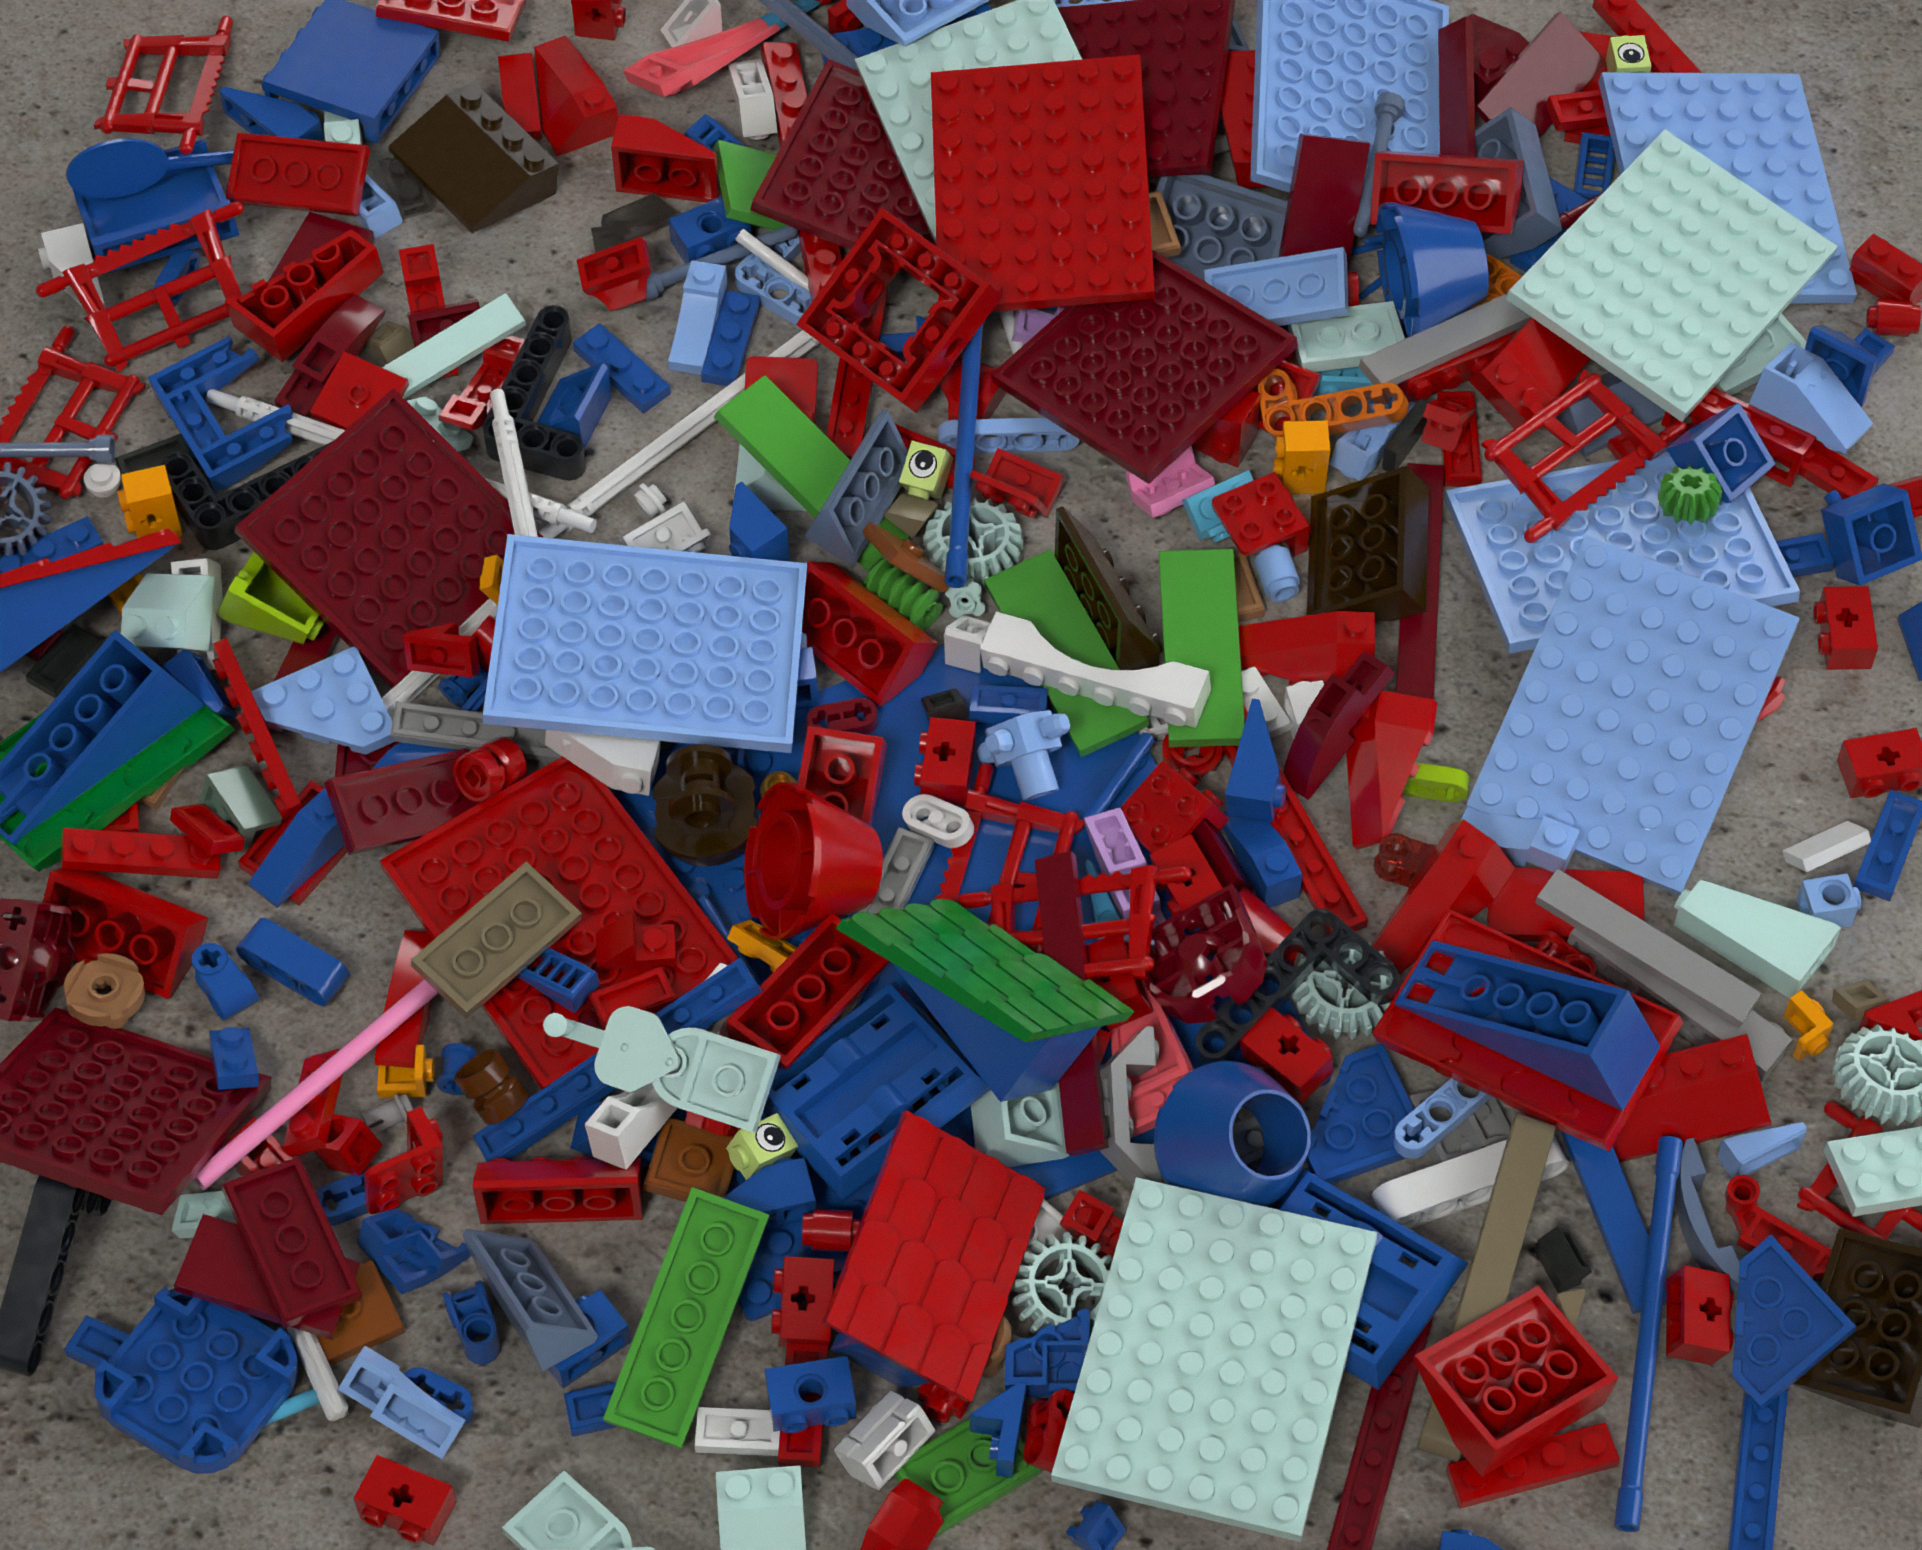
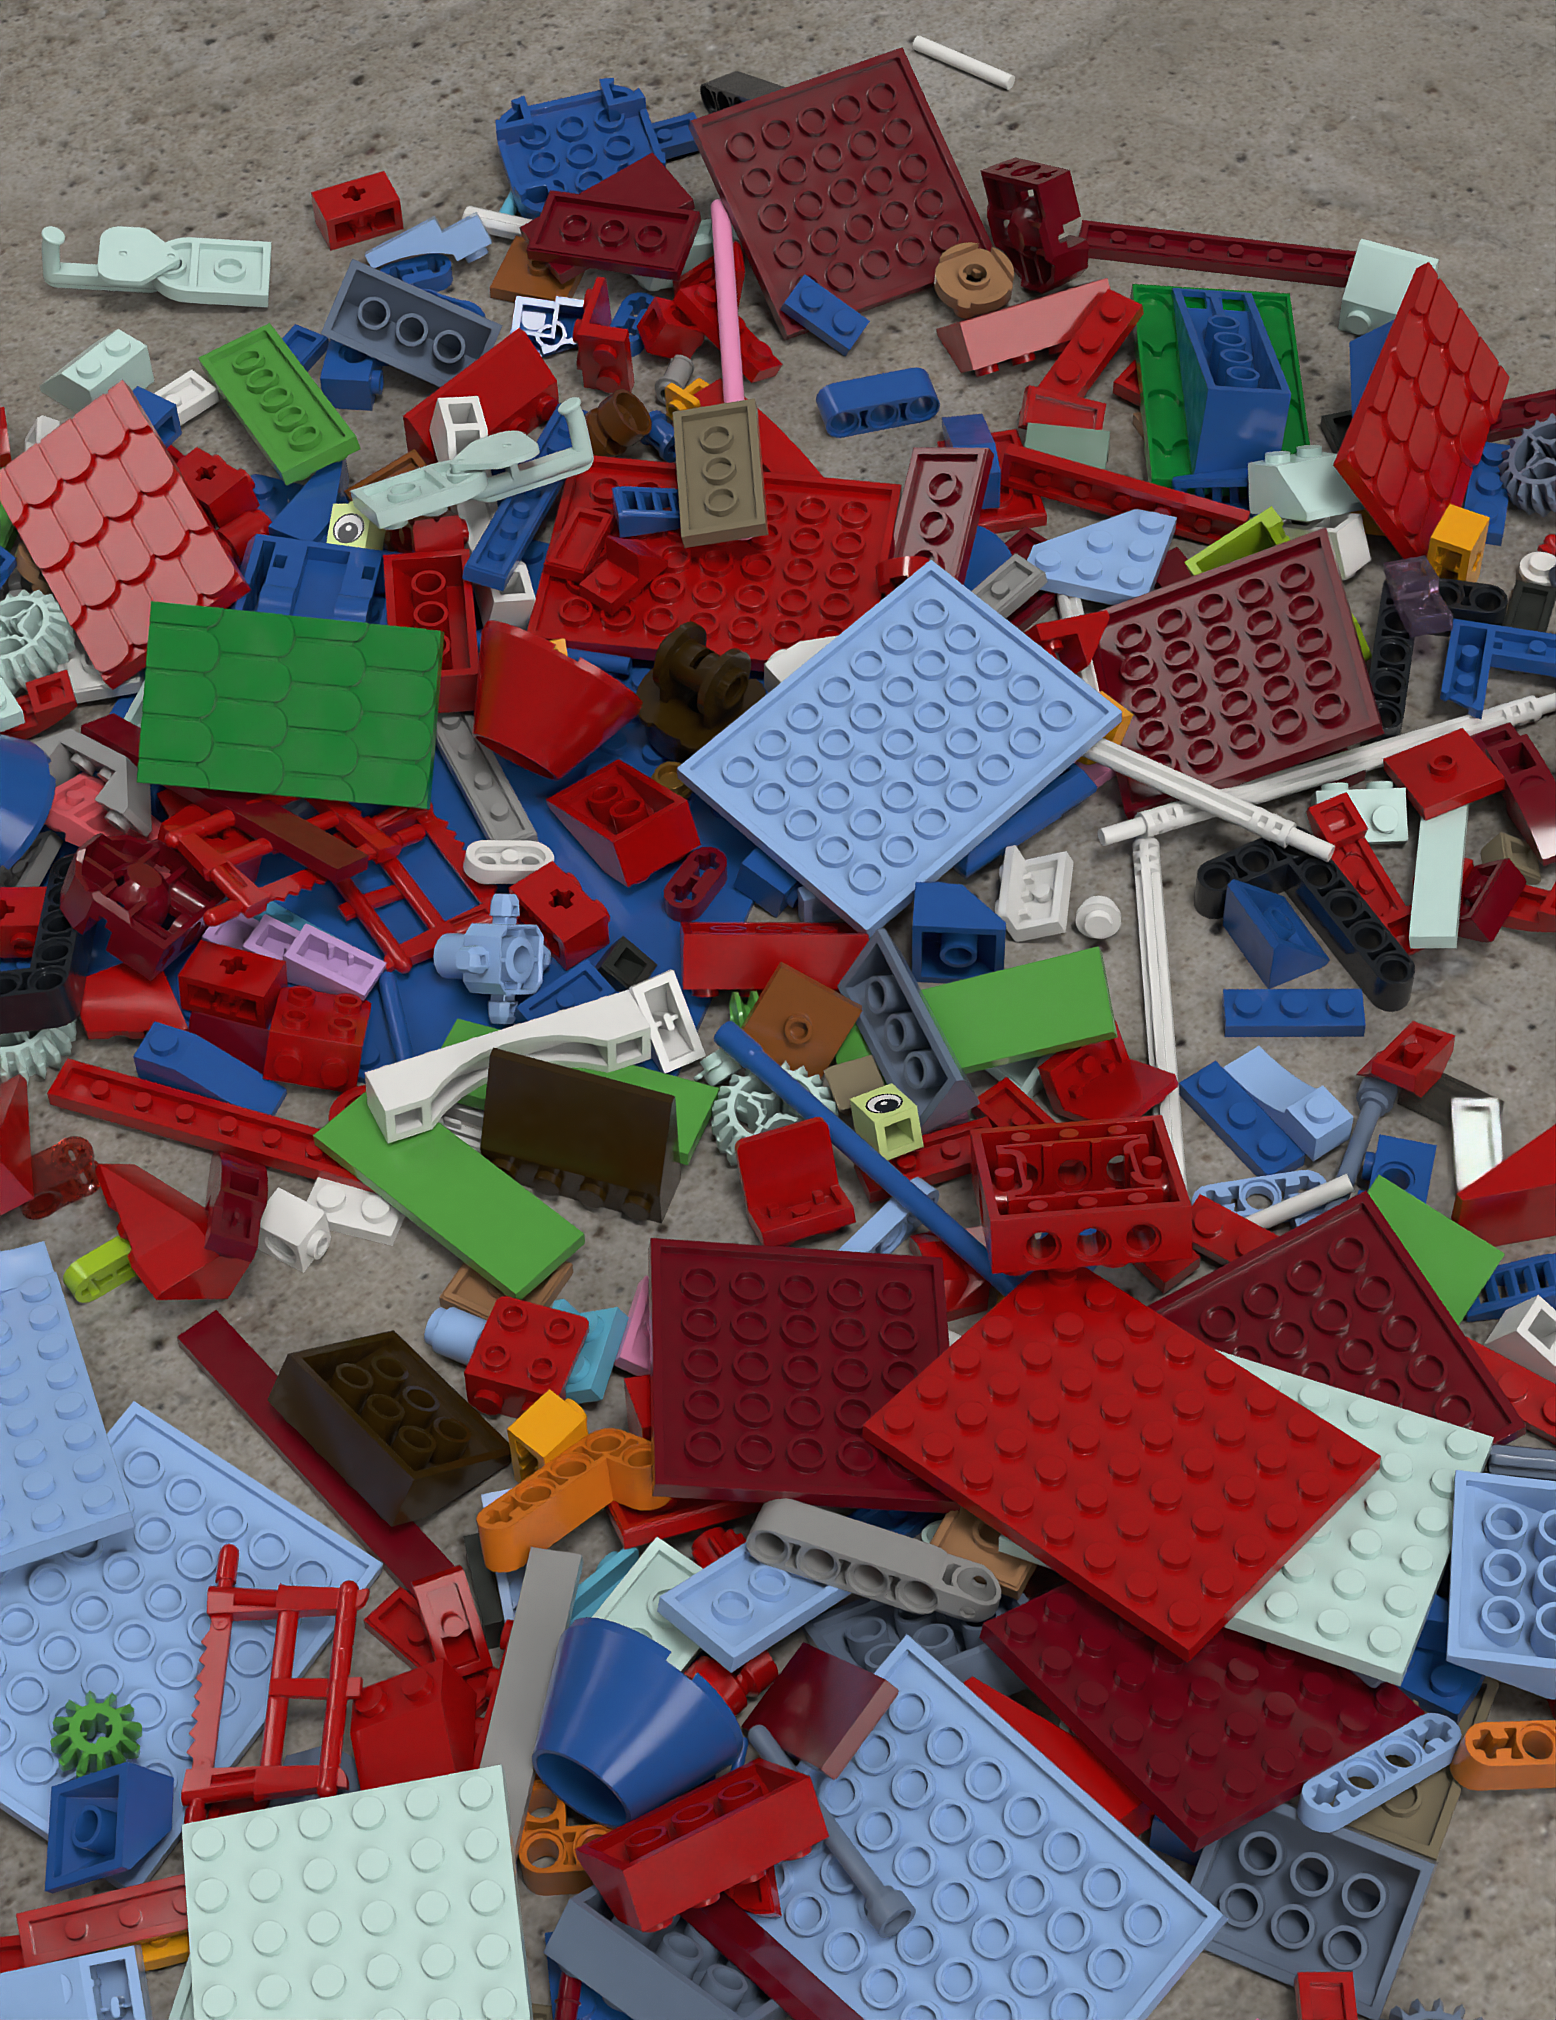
camera: 135 degrees right, 5 degrees down
blue piece [192,943,259,1021] -> none
blue slope [1225,699,1286,822] -> none
red wedge [1238,611,1375,686] -> none
none -> light grey piece [746,1498,1001,1623]
none -> clear purple slope [1384,556,1453,638]

